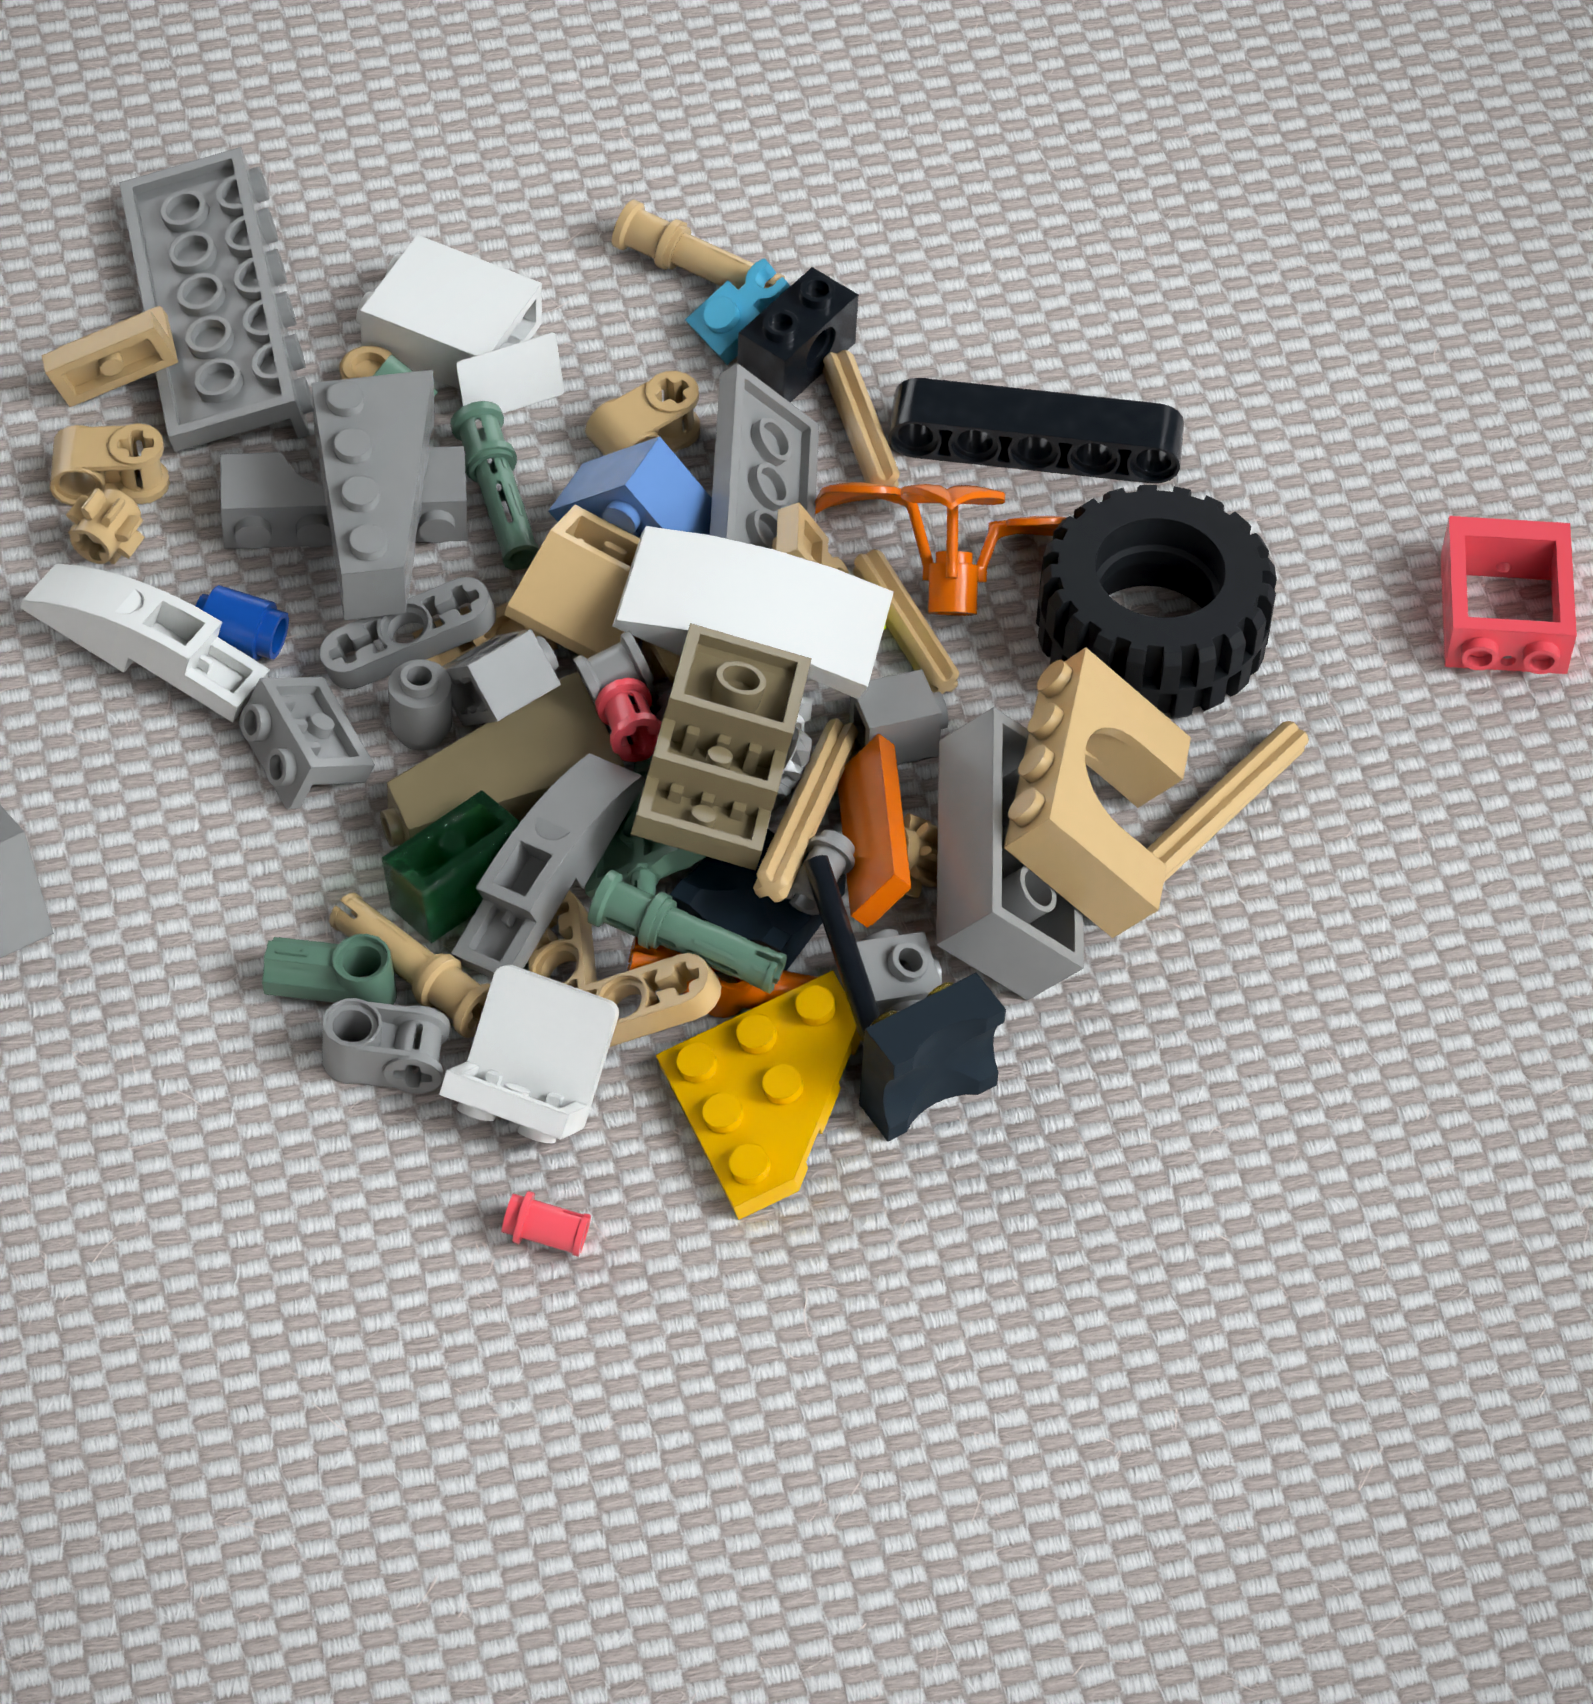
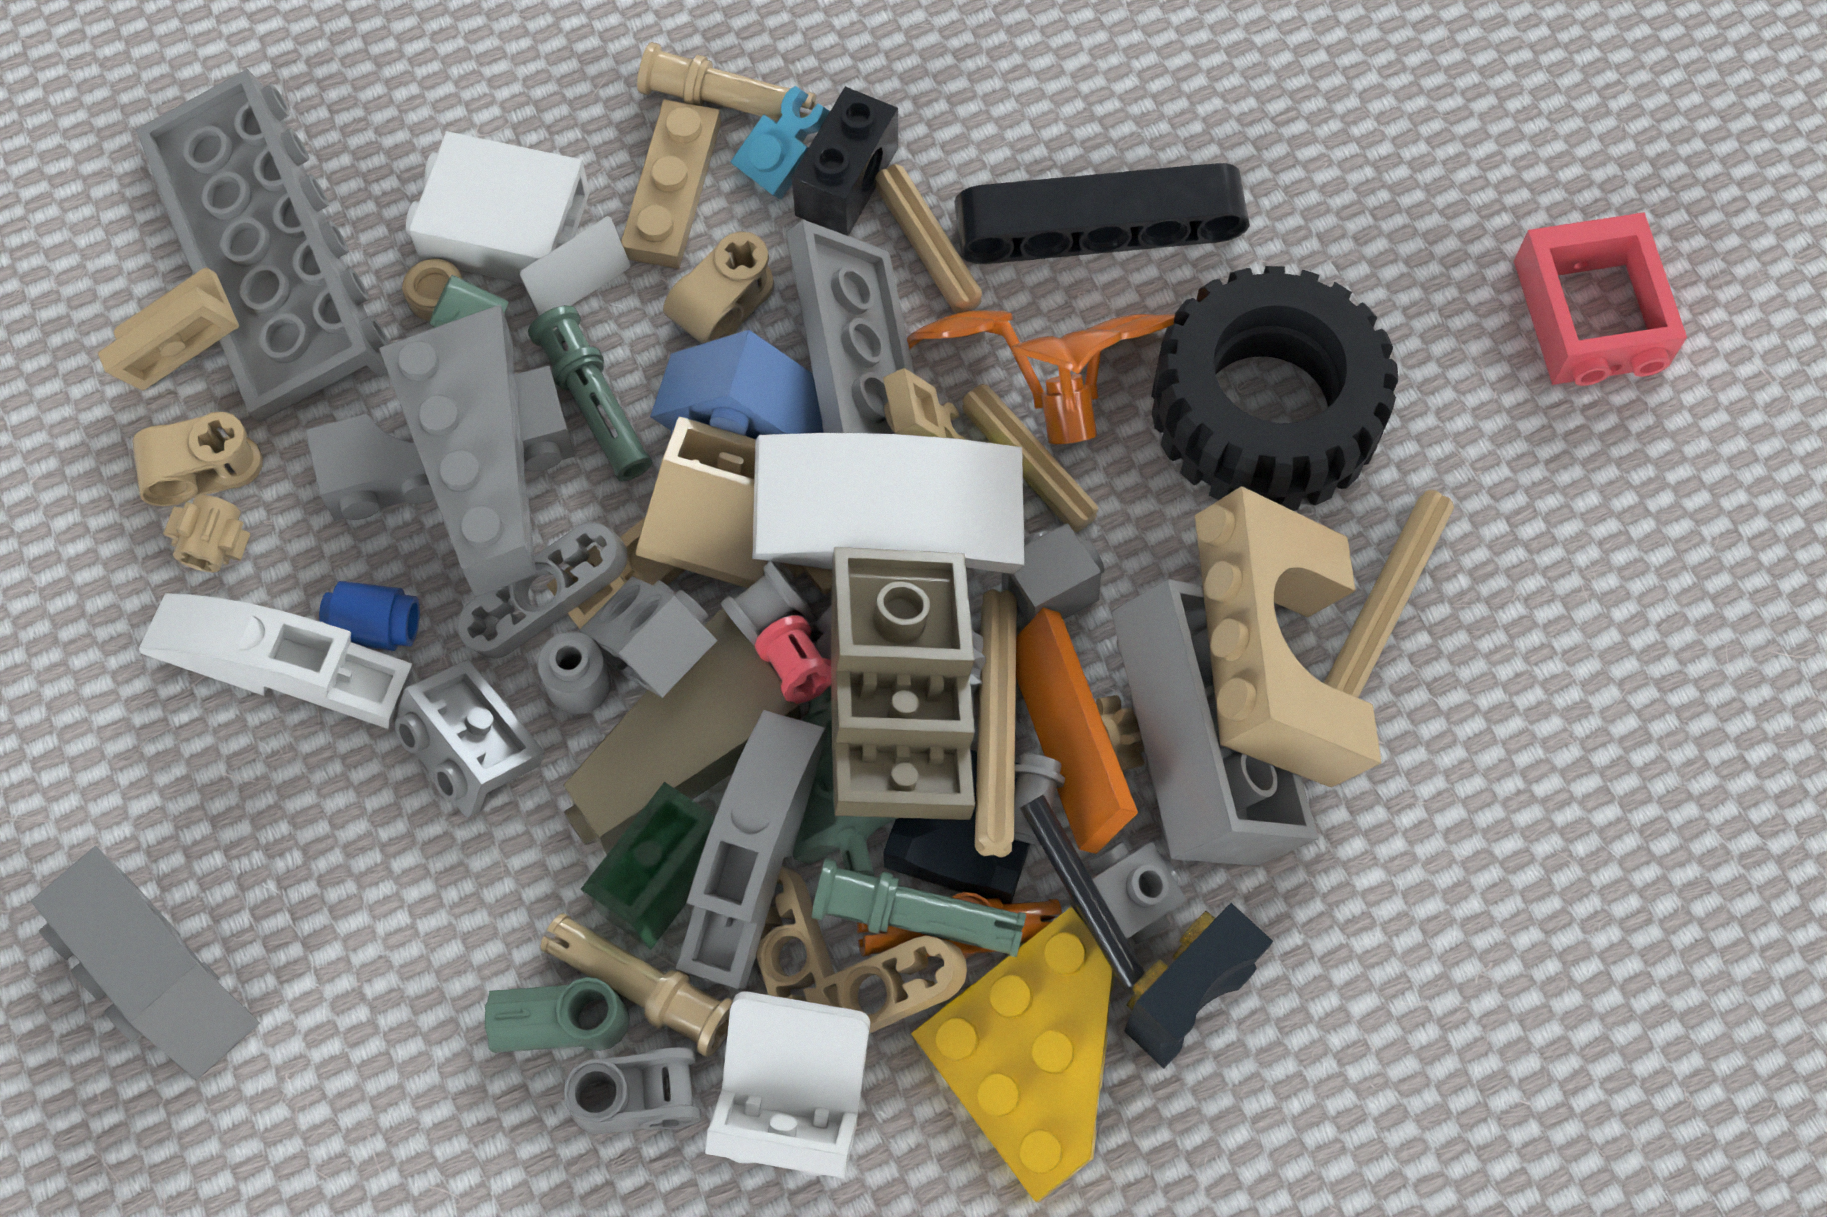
camera: 10 degrees left, 15 degrees up
none -> tan plate [621,99,721,269]

